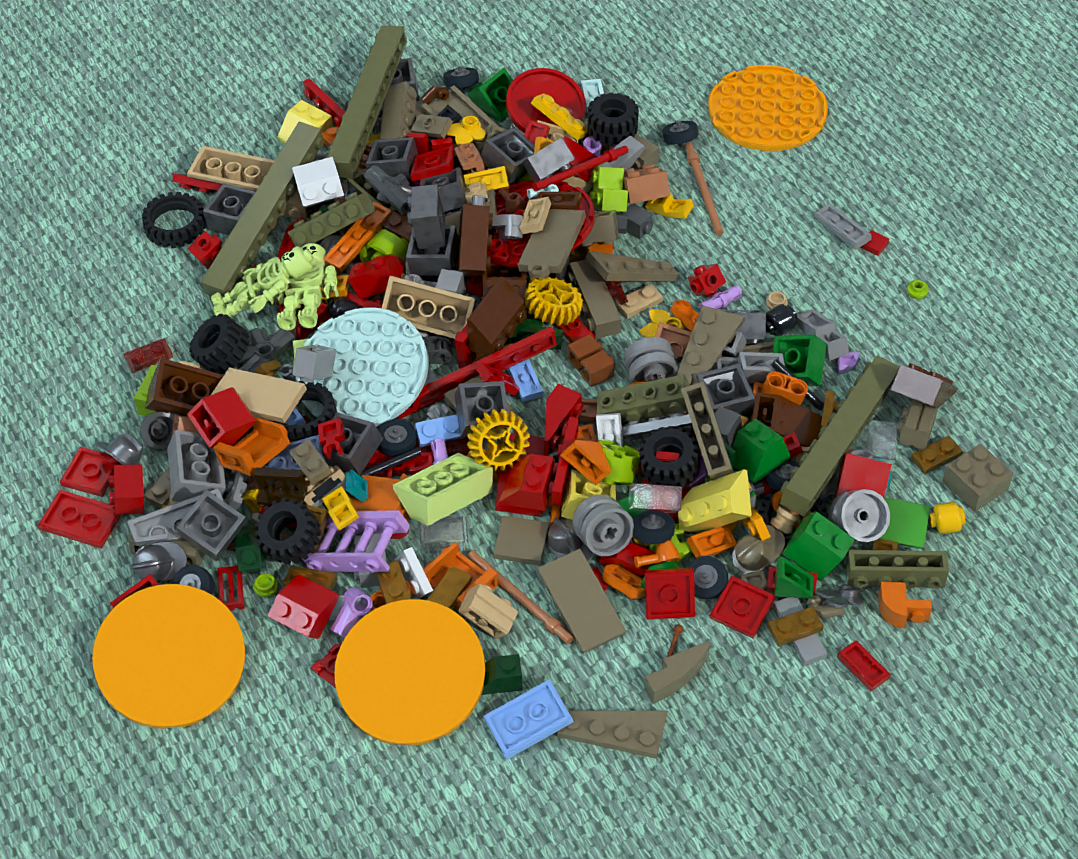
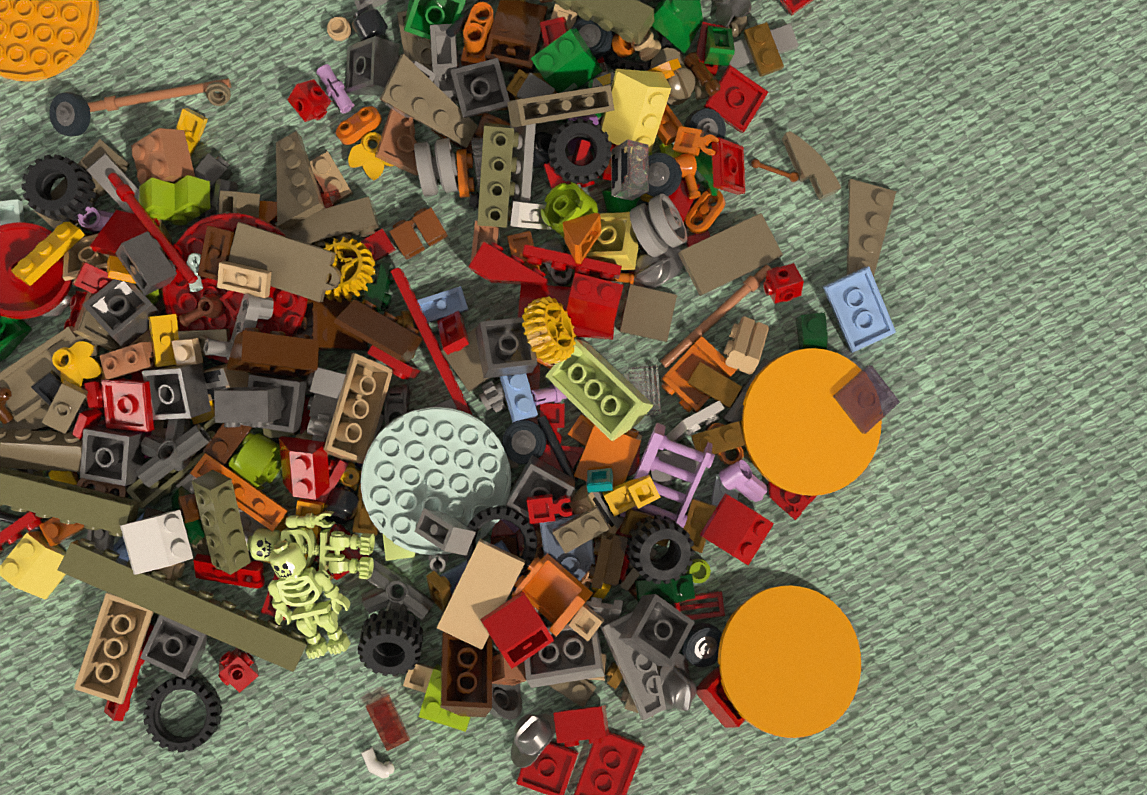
camera: 90 degrees left, 35 degrees up
none -> dark tan plate [206,82,231,106]
none -> white arm [361,747,395,778]
none -> tan plate [568,604,604,641]
none -> orange plate [673,126,719,156]
none -> reddish brown axle [684,52,721,96]
none -> red brick [763,263,804,304]
none -> tile [833,365,900,434]

